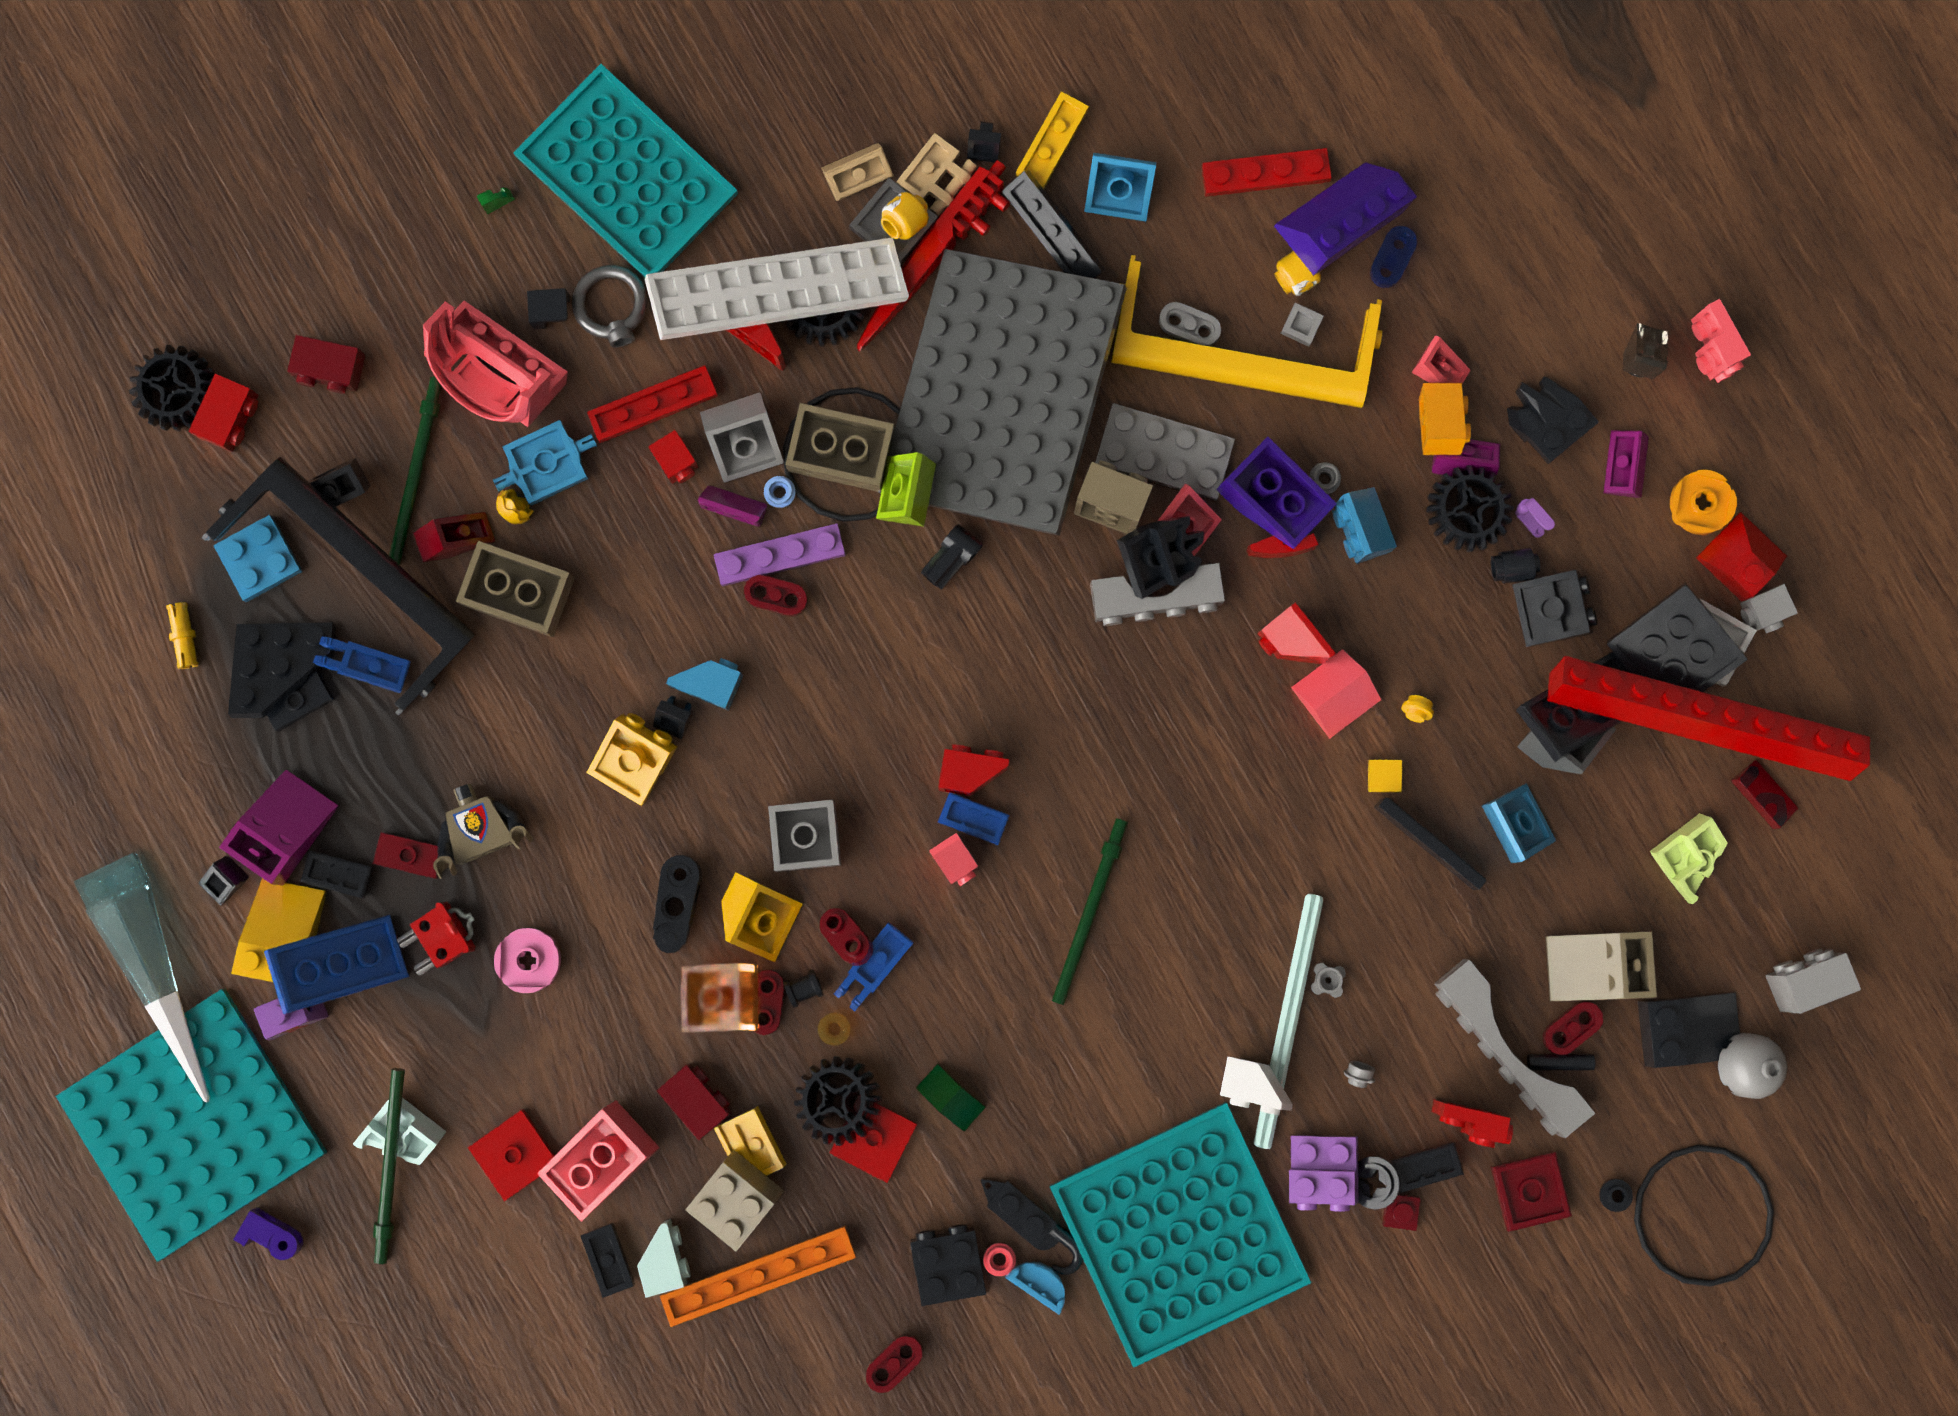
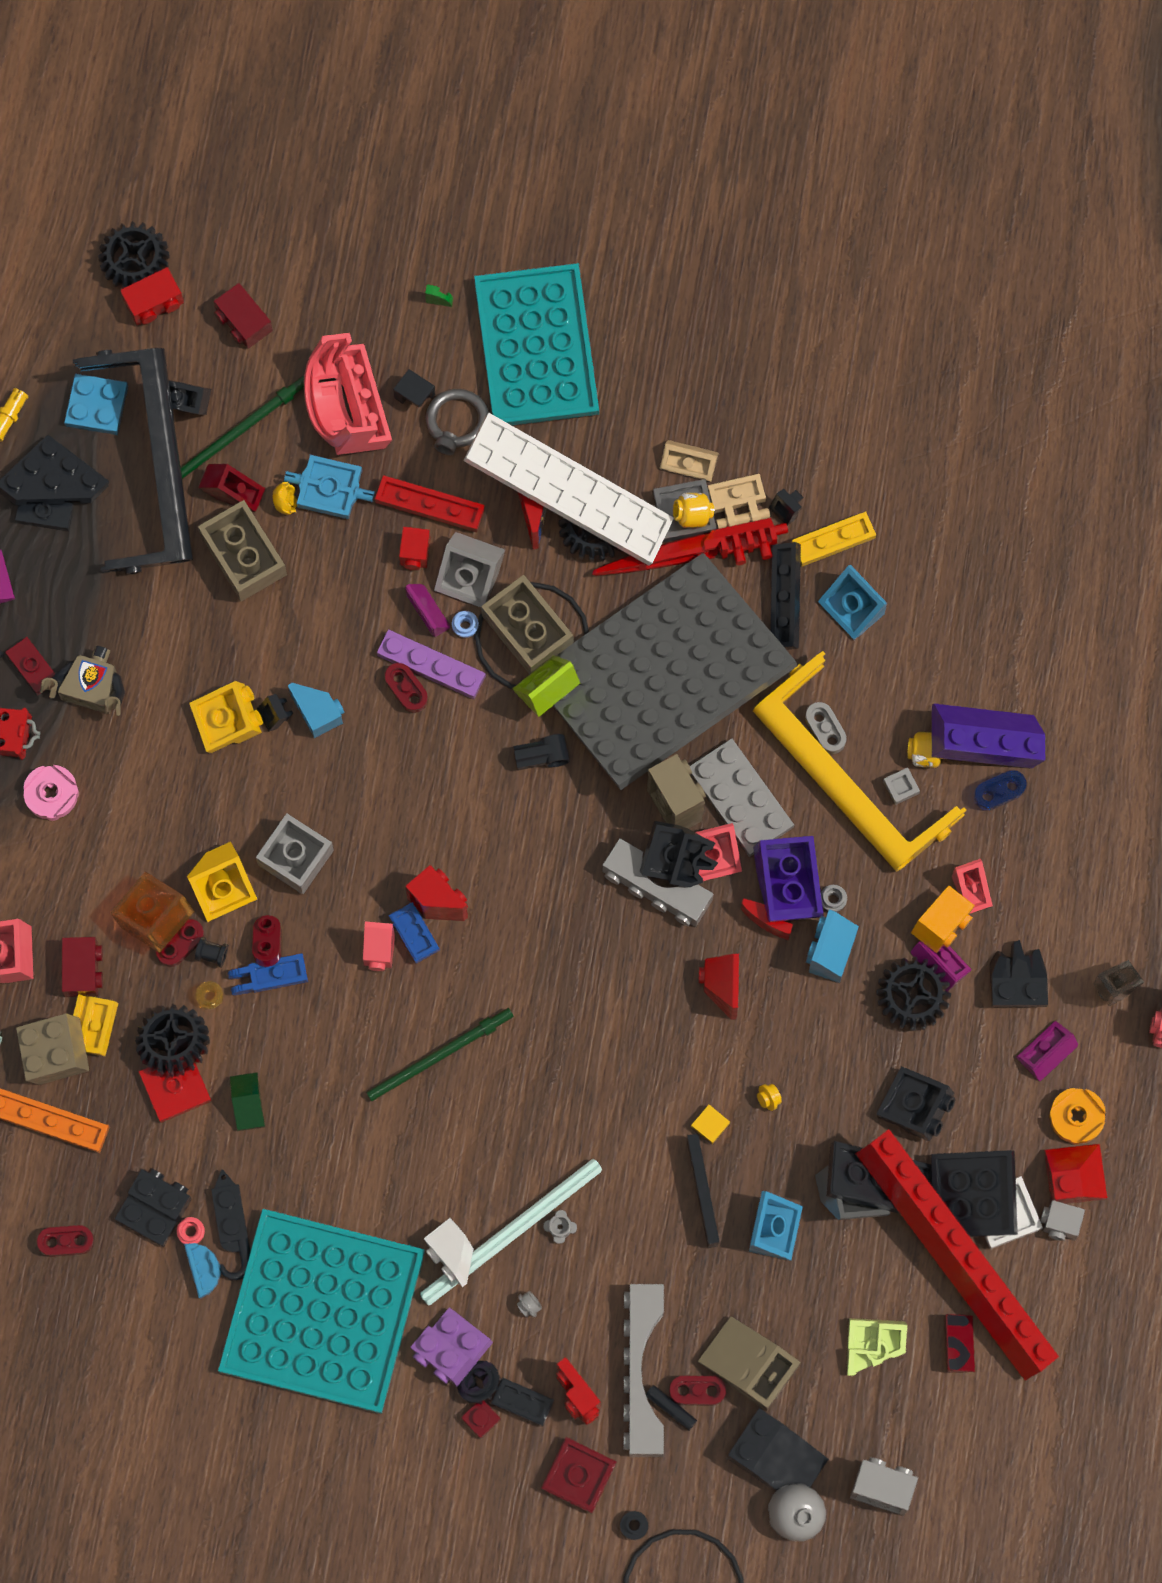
camera: 40 degrees right, 10 degrees down
blue hinge [313,636,411,693] -> none
black piece [653,855,702,953] -> none
red plate [1201,148,1331,197] -> none
coral slope [1291,649,1381,739] -> none
black brick [1490,548,1540,584] -> none
medium lavender piece [1515,498,1555,538] -> none

